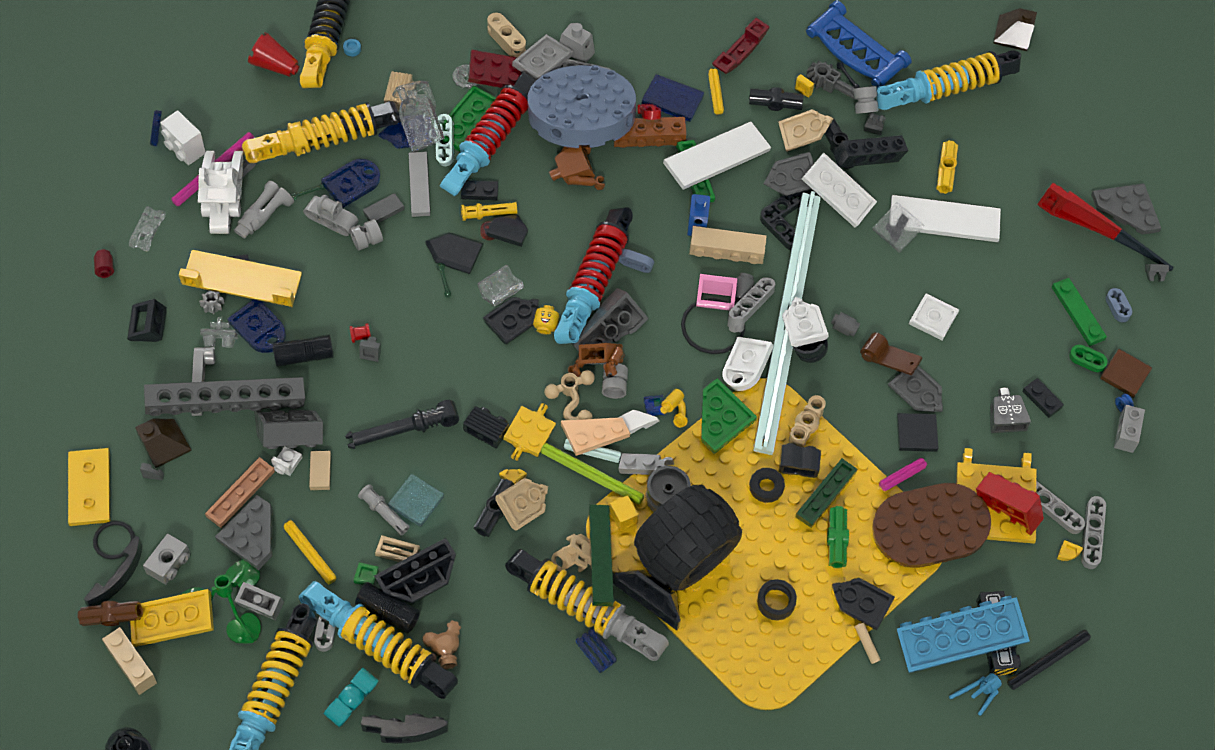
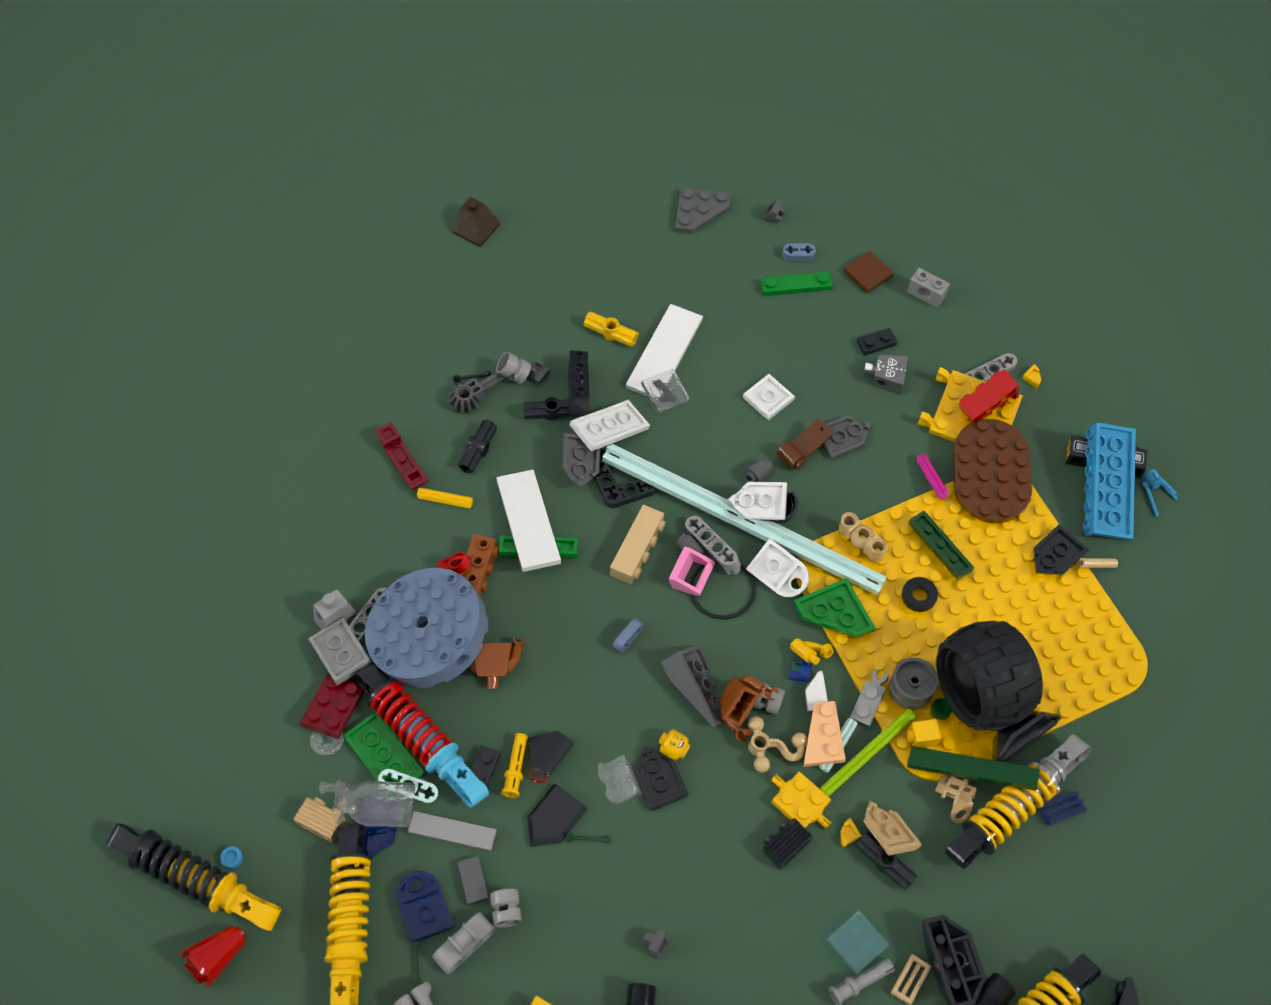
camera: 70 degrees left, 0 degrees up
black piece [345,400,459,449] -> none
red bush [349,323,371,343] -> none
medium nougat animal [423,620,461,669] -> none
tan piece [487,13,526,58] -> none
piece [554,207,633,344] -> none
clear blue tile [642,74,704,122] -> none
blue torso [687,194,710,236] -> none
black tyre [757,579,797,621] -> none
tan tile [778,109,833,152] -> none
black brick [778,443,821,478] -> none
yellow tile [795,74,814,98] -> none
blue piece [806,0,912,89] -> none
green piece [827,506,849,568] -> none
piece [877,50,1021,110] -> none
black tile [897,413,939,452] -> none
black axle [1007,630,1091,690] -> none
red plate [1037,183,1174,271] -> none
green plate [1069,345,1108,372] -> none
light grey beam [1081,496,1106,569] -> none
blue bush [1115,394,1134,412] -> none

